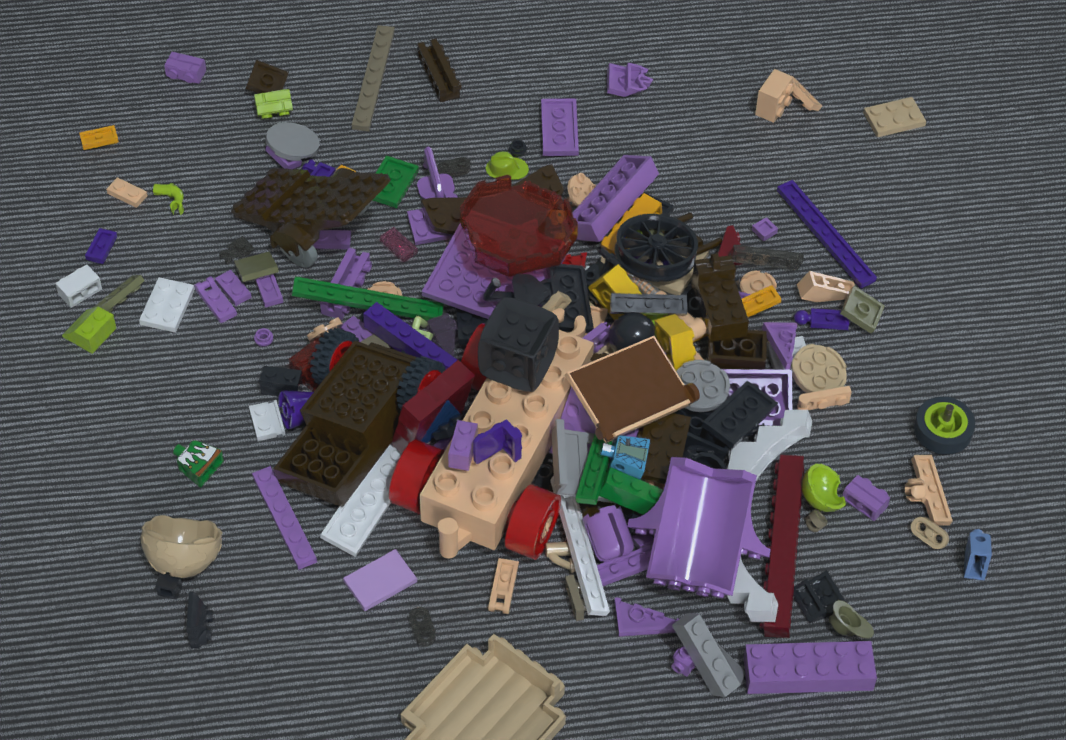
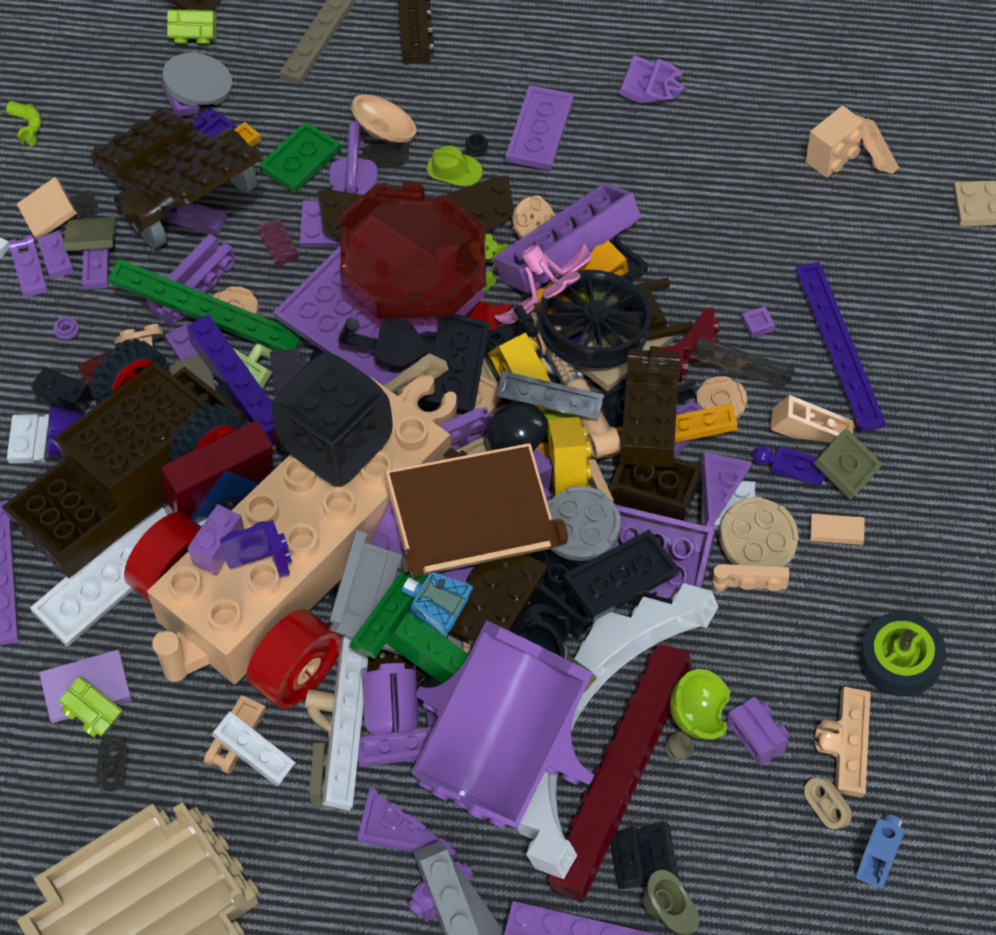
camera: 20 degrees right, 5 degrees up
none -> light nougat tile [17,177,77,239]
none -> lime brick [58,676,124,738]
none -> white plate [211,711,296,786]
none -> light nougat dish [351,95,417,143]
none -> bright pink plant [494,244,592,324]
none -> light nougat tile [810,514,864,545]

